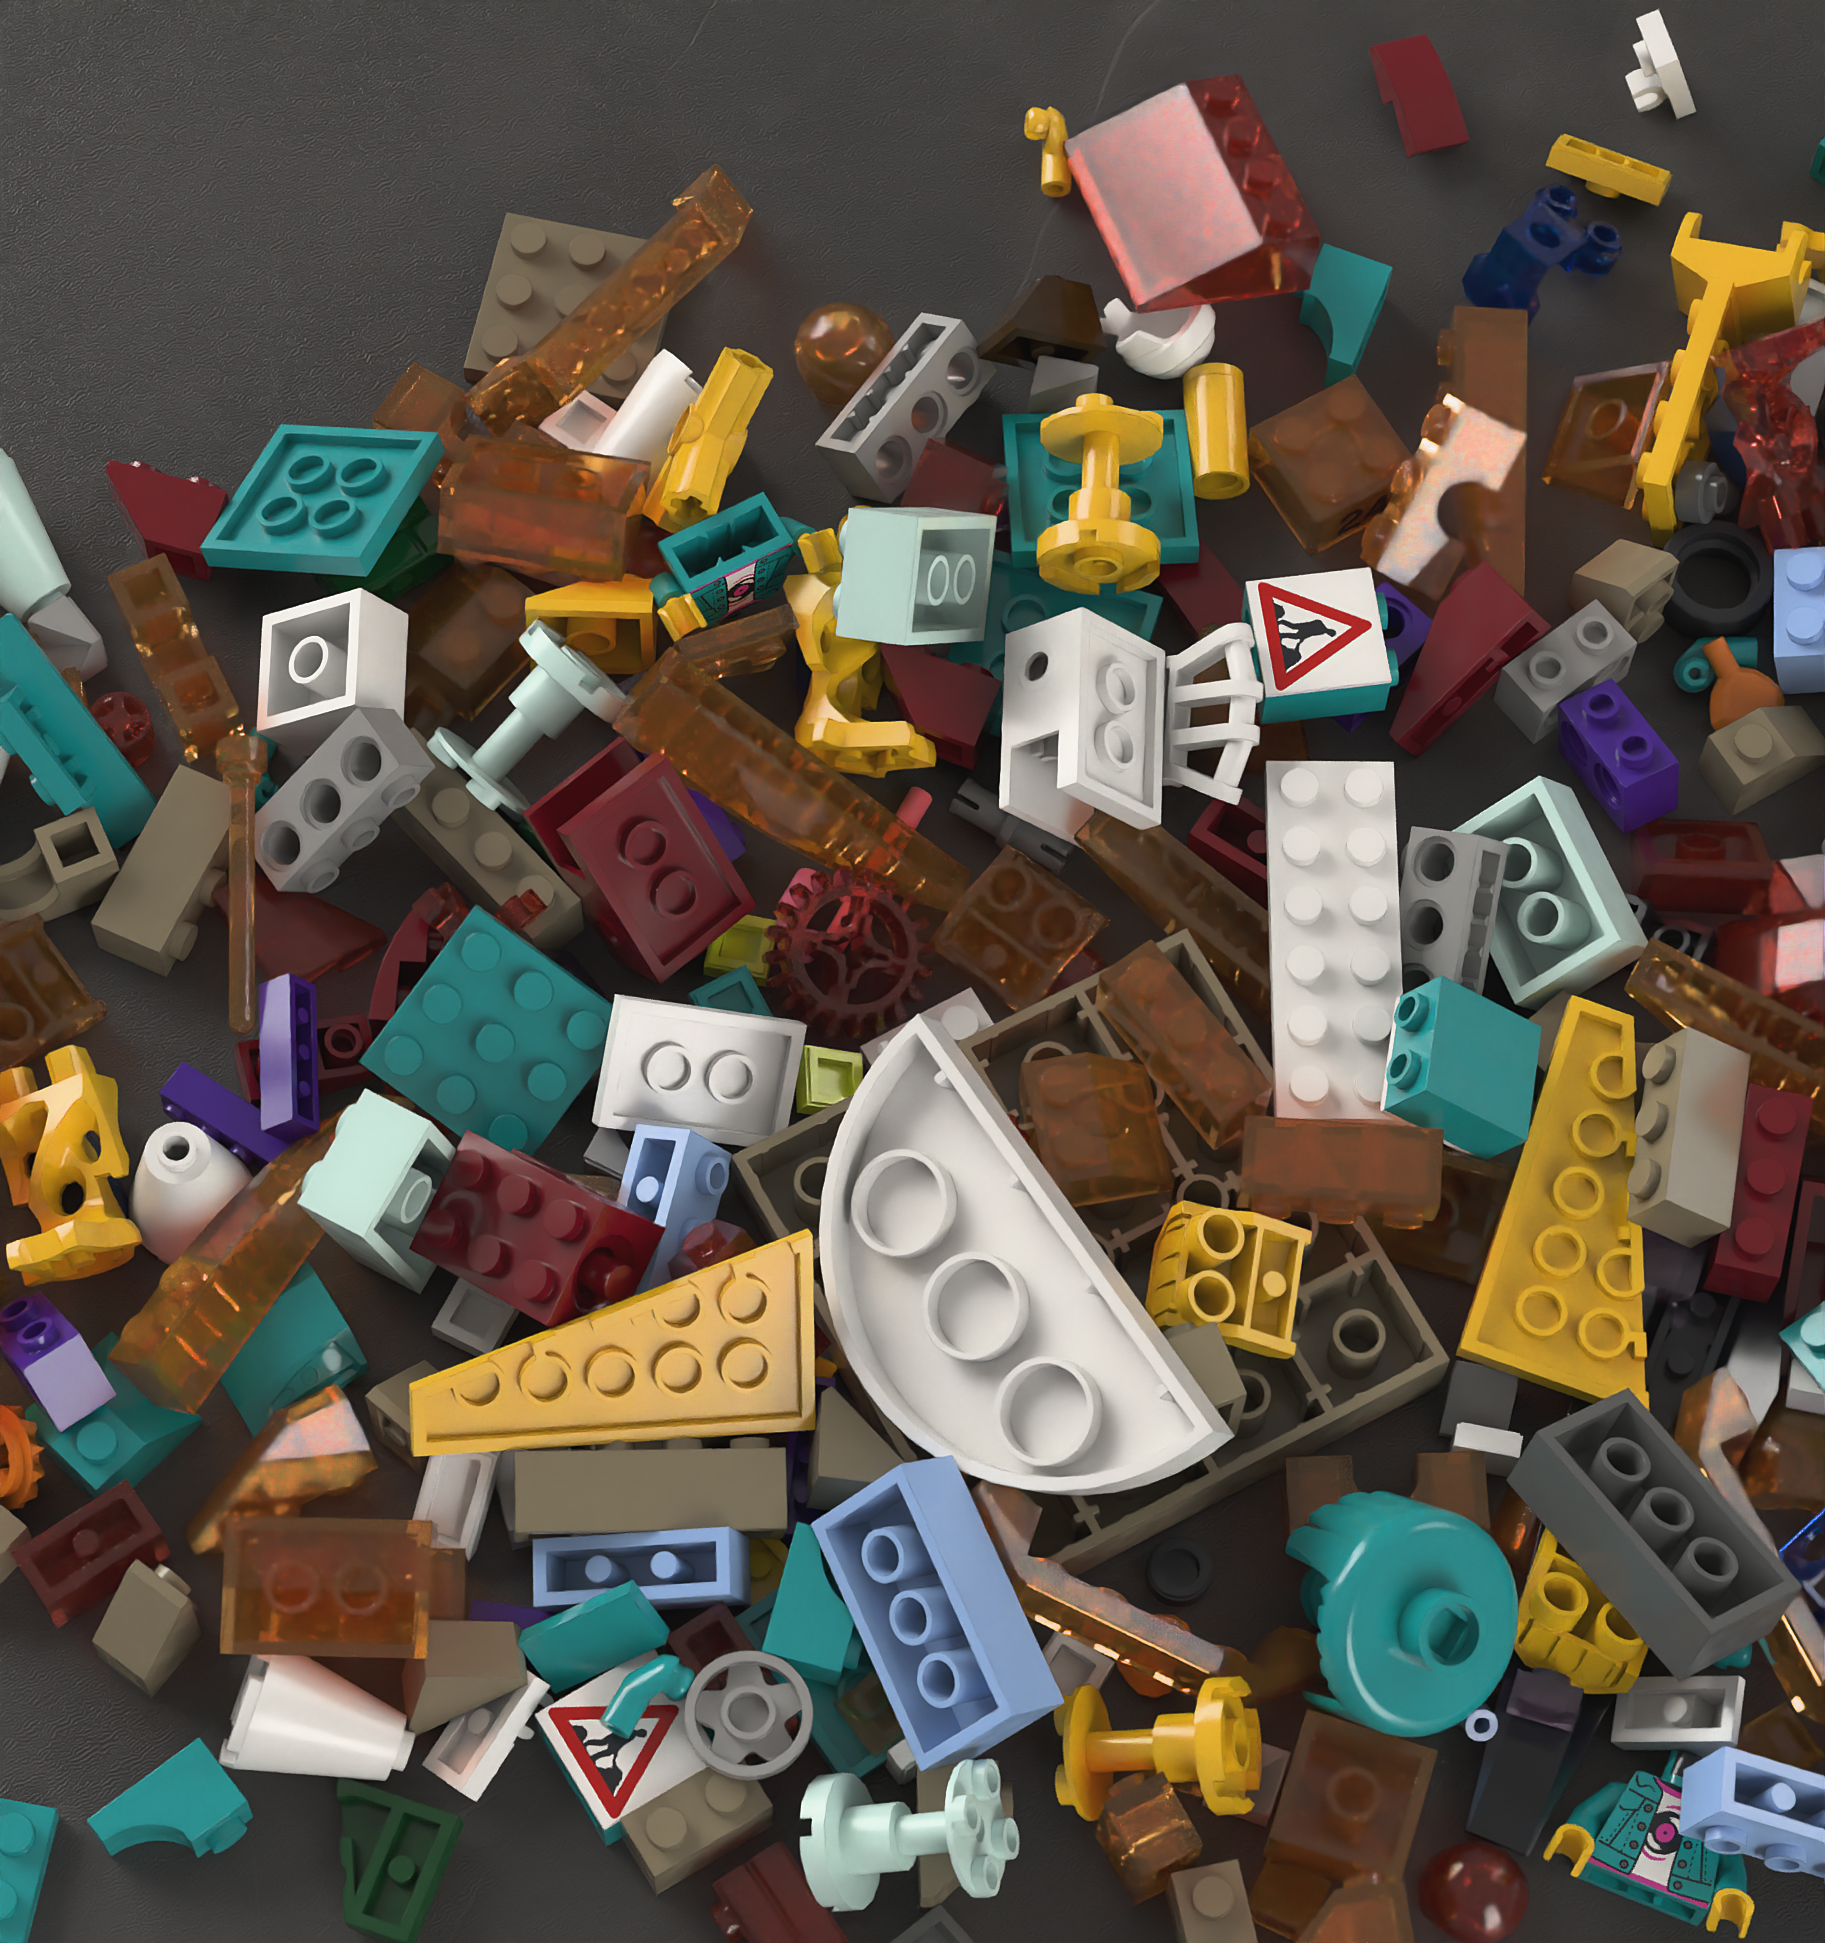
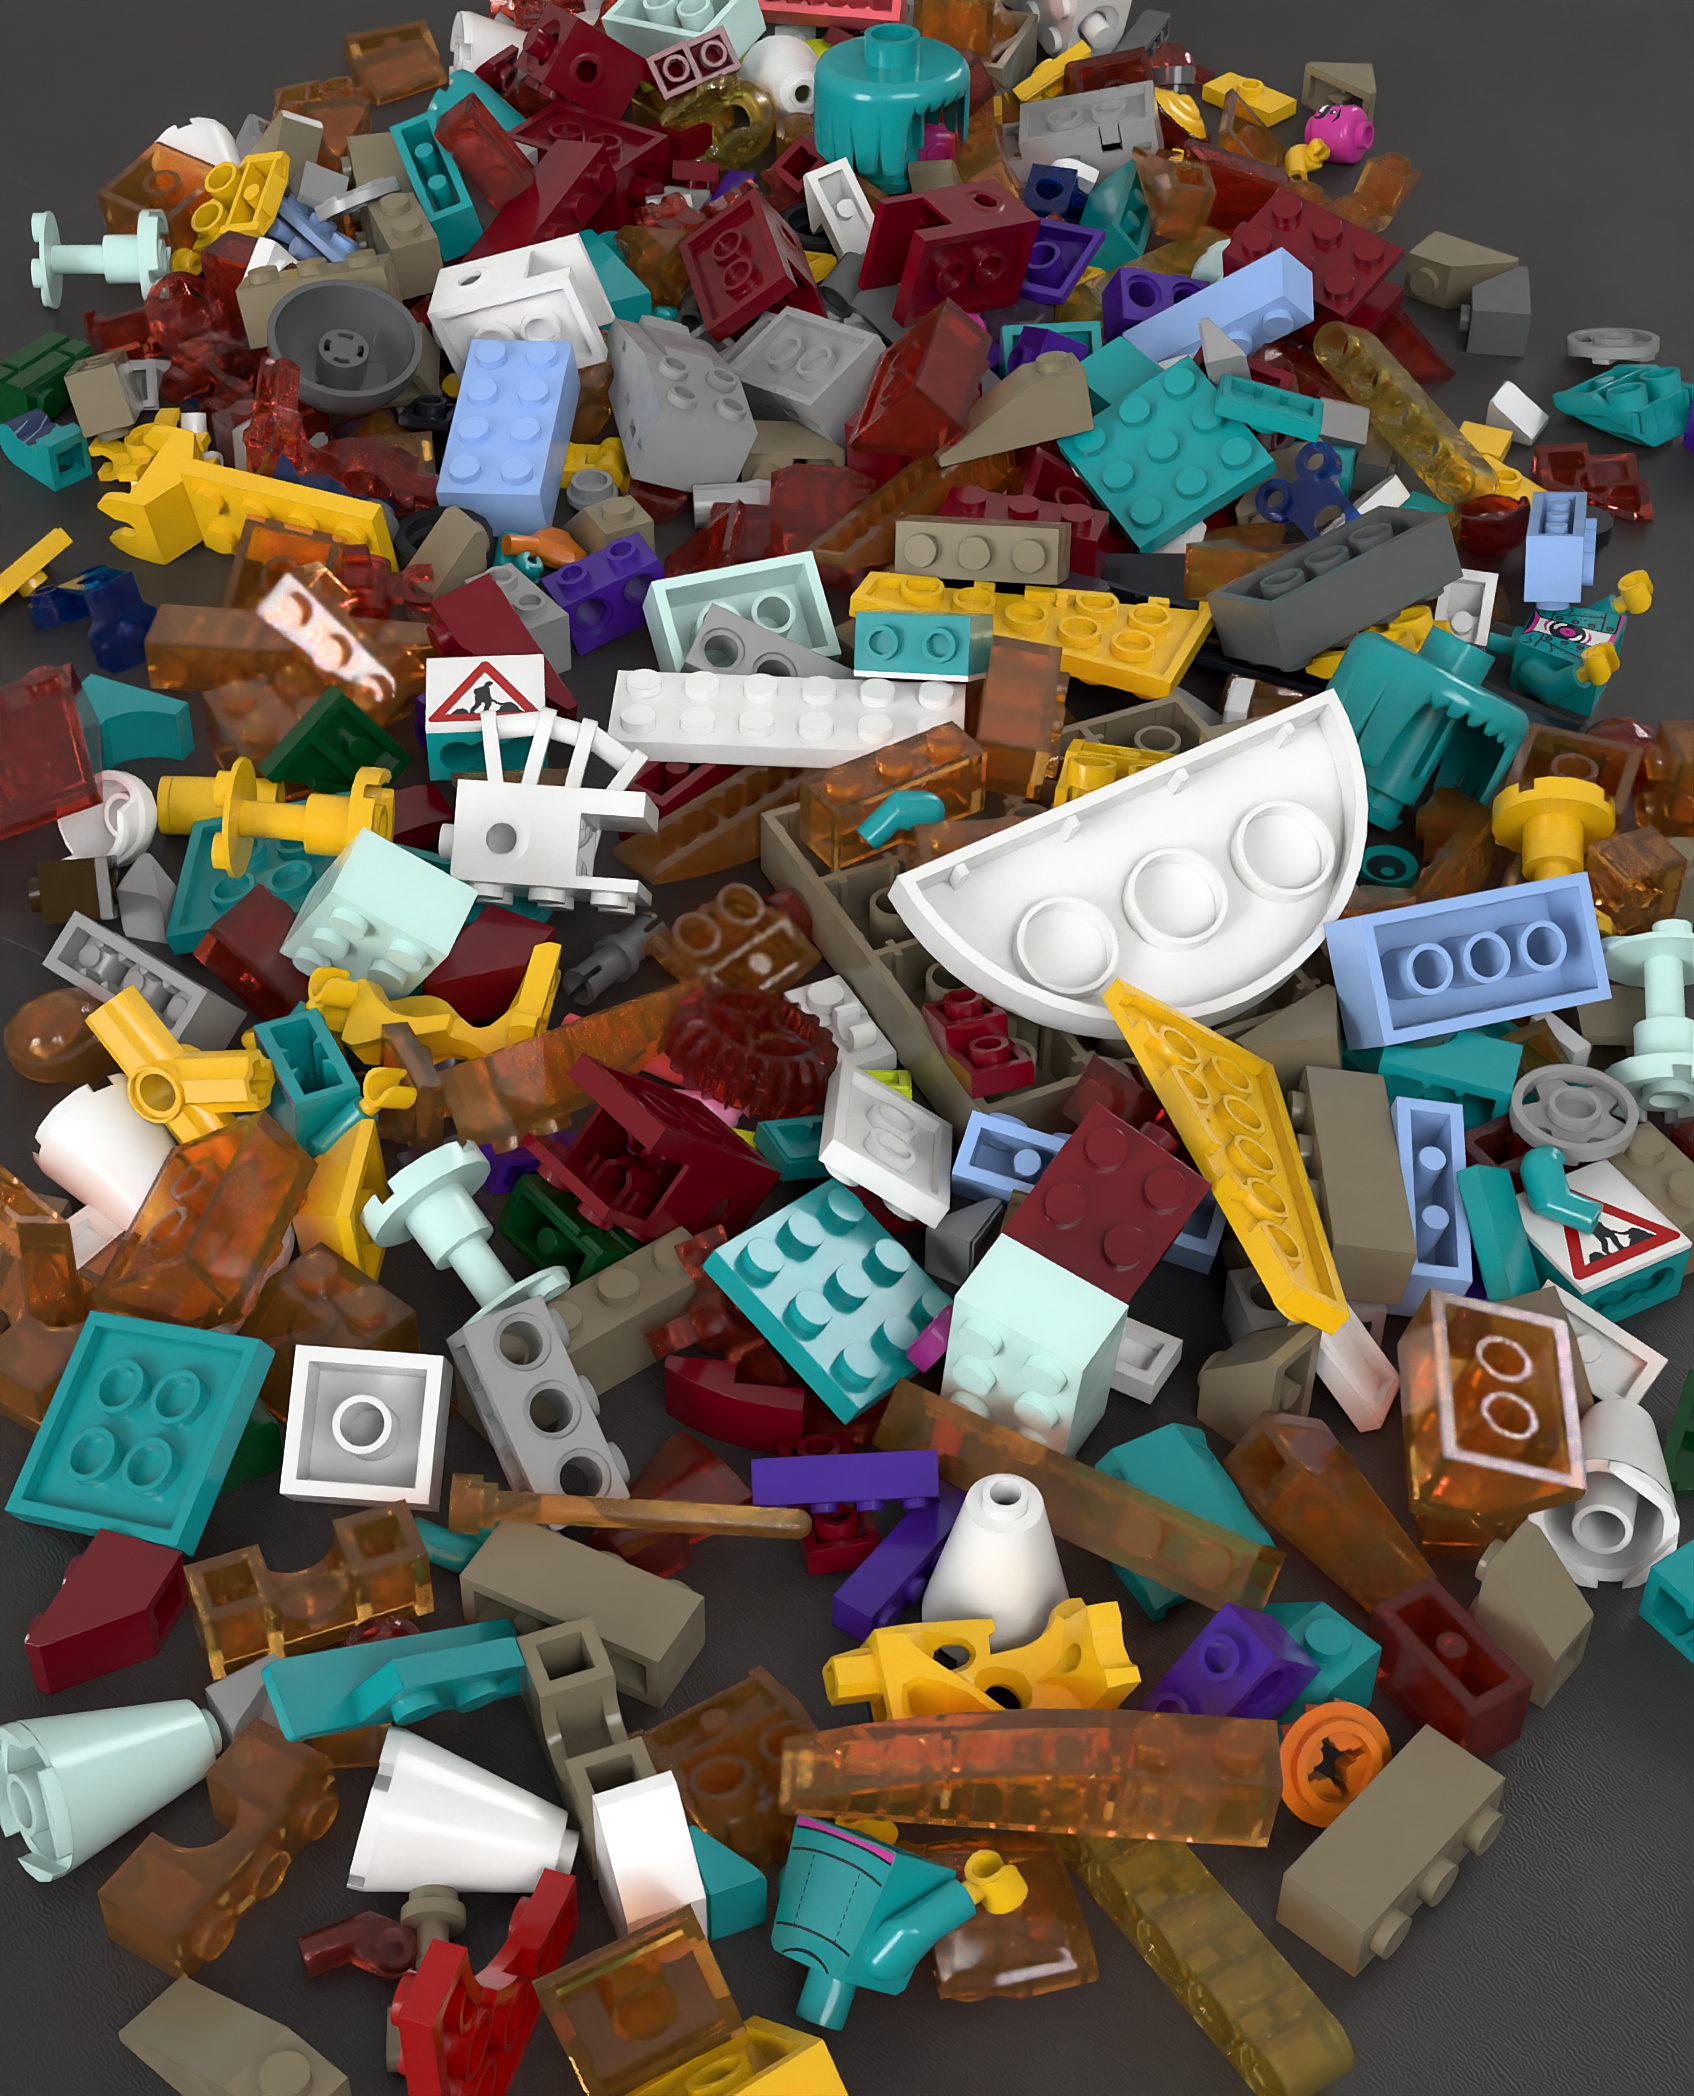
camera: 85 degrees left, 25 degrees down
none -> dark green wing [256,684,414,794]
none -> clear red pin [298,544,434,632]
none -> teal arm [855,790,945,851]
none -> magenta tile [905,1303,954,1373]
none -> dark red slope [922,989,1035,1099]
none -> teal tile [1357,845,1418,899]

